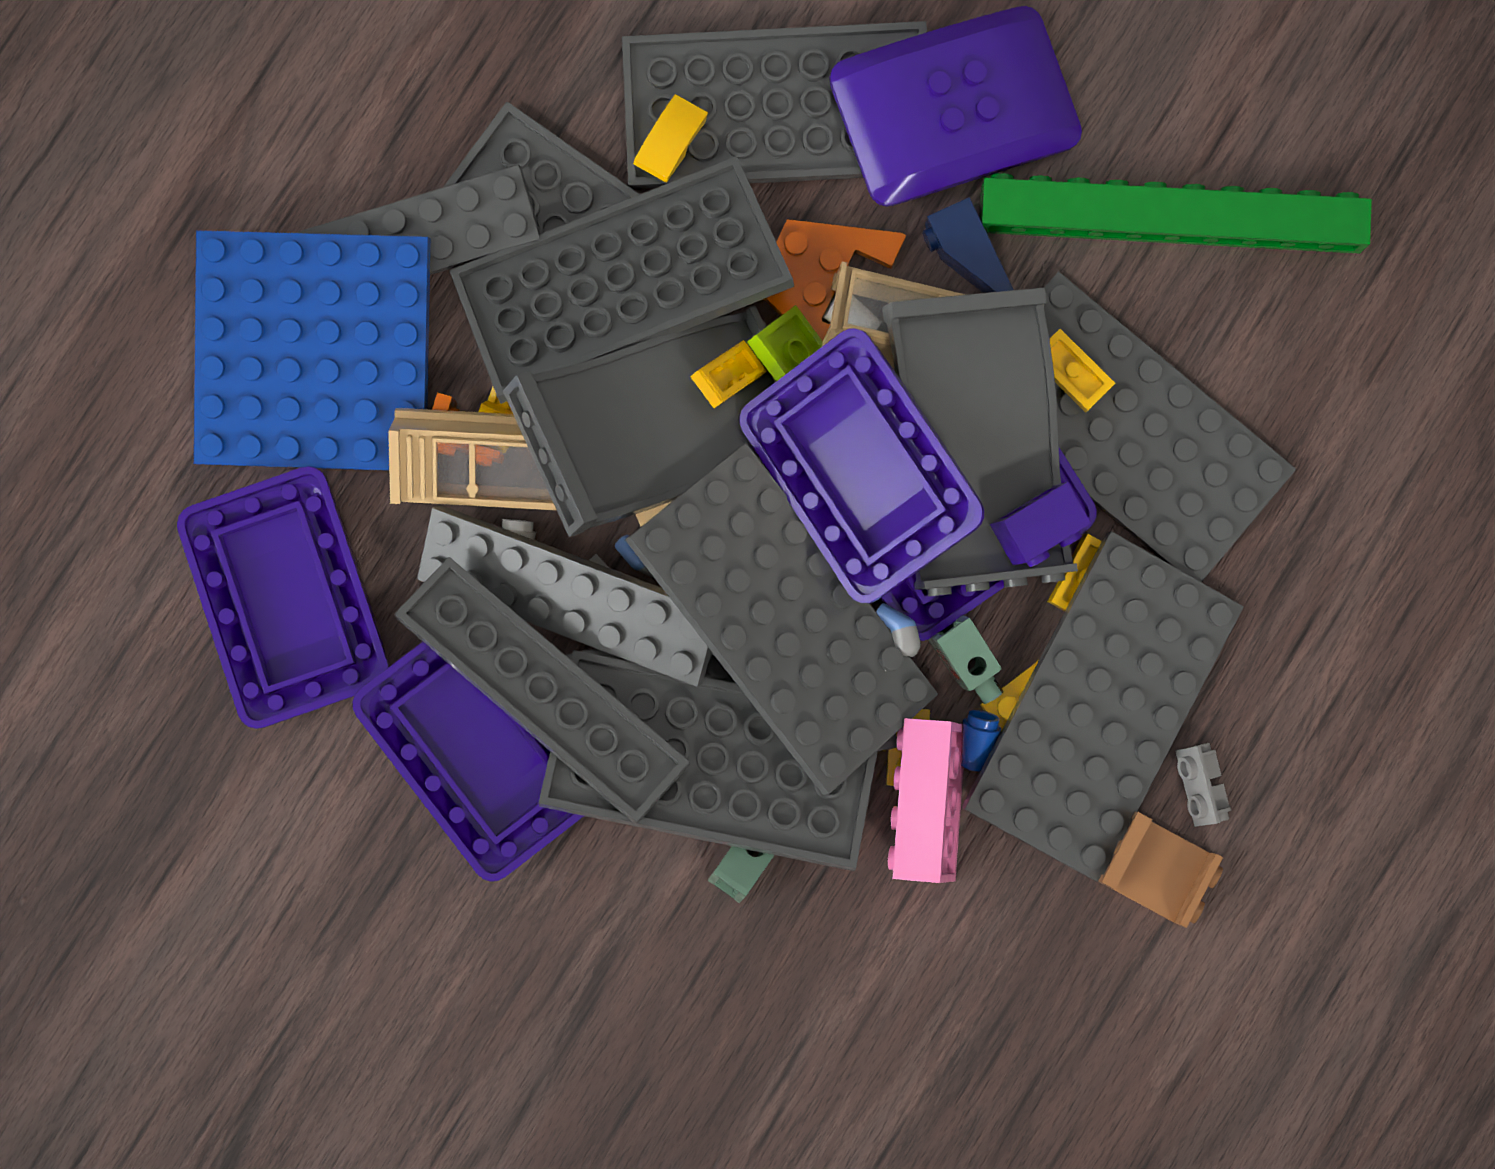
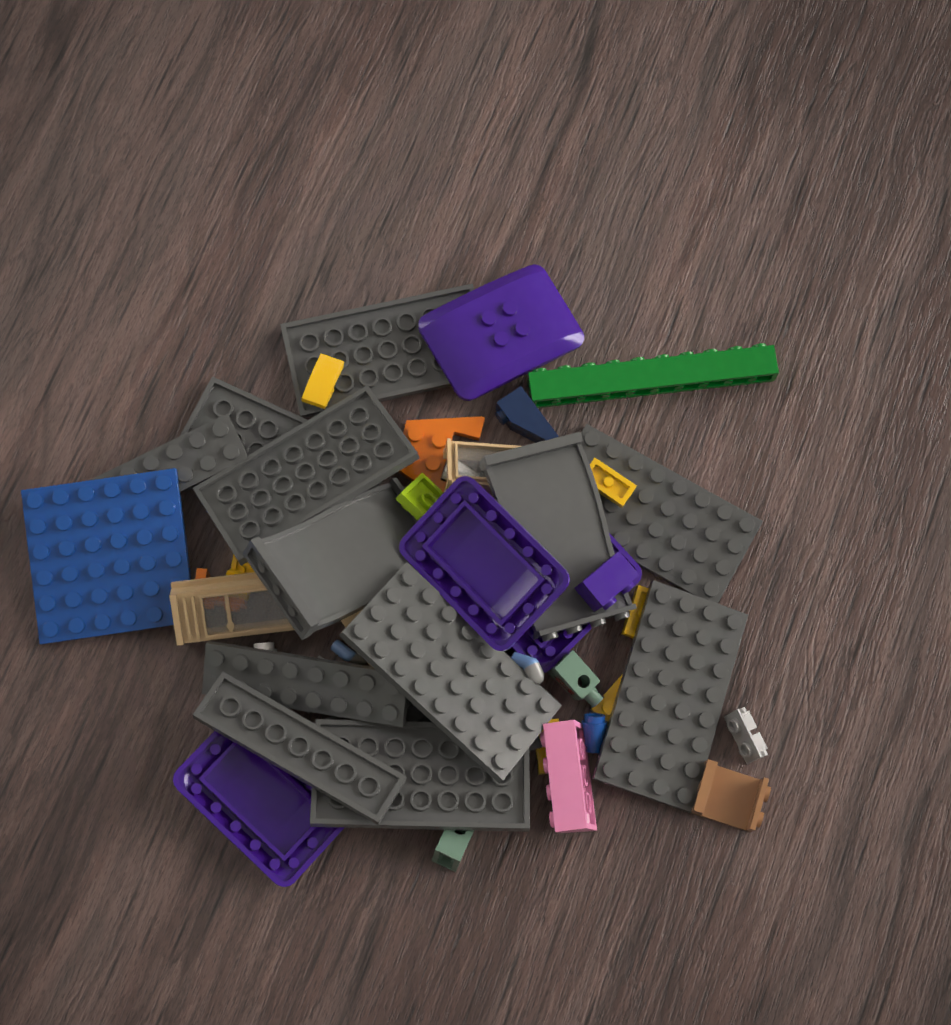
camera: 20 degrees left, 10 degrees down
dark purple wedge [177,466,389,729] -> none
yellow plate [690,340,767,408] -> none

